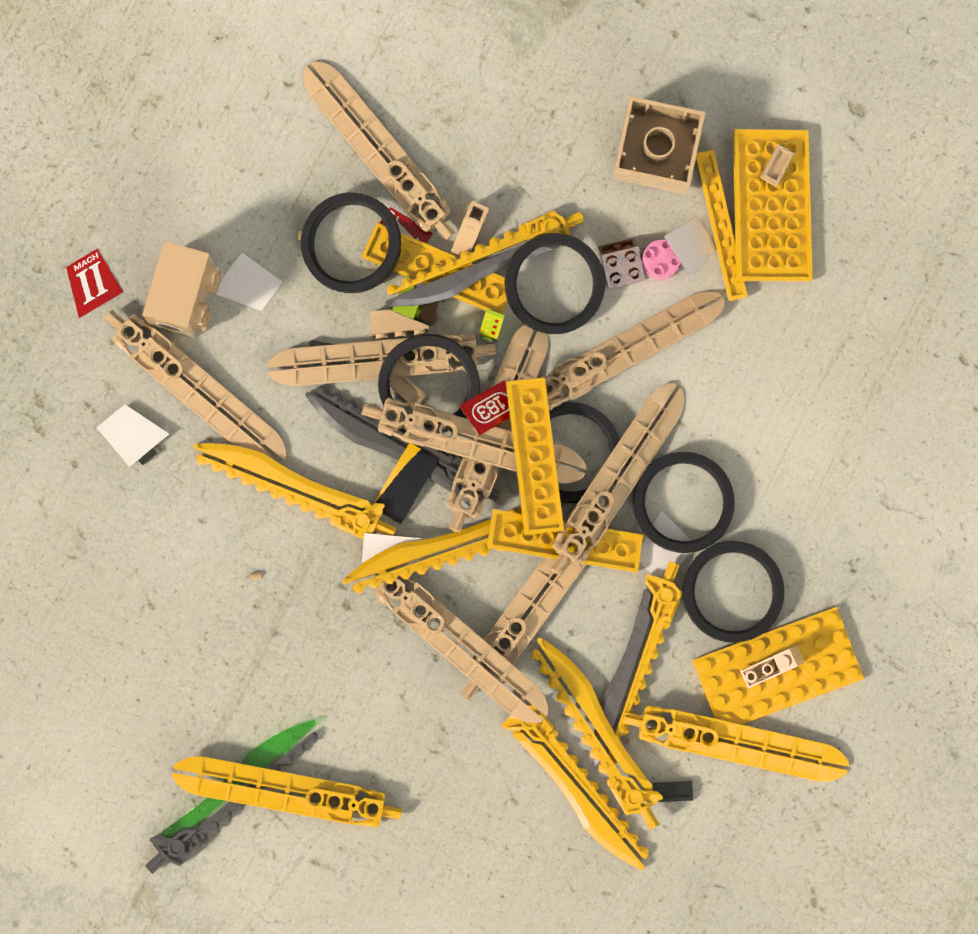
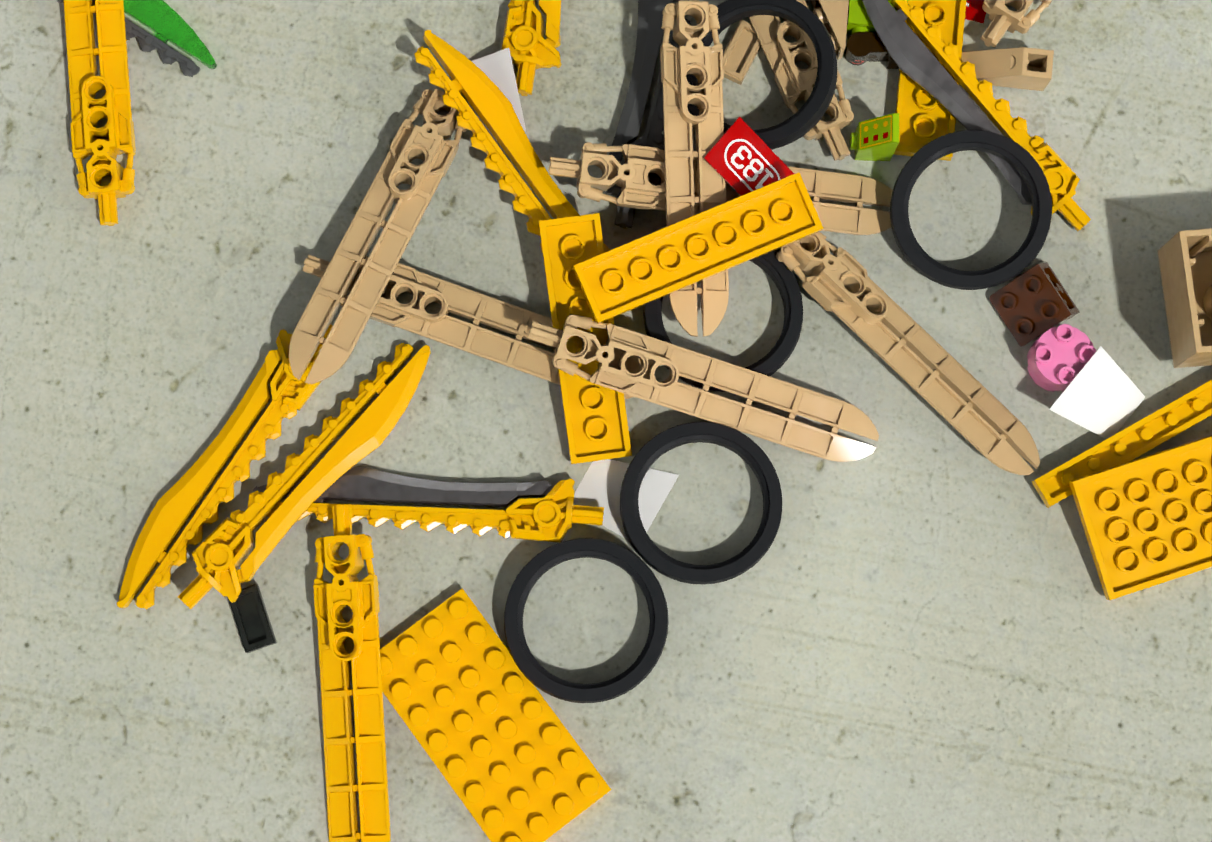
camera: 75 degrees right, 5 degrees down
black sticker [374,443,439,524] -> none
tan slope [740,645,805,689] -> none

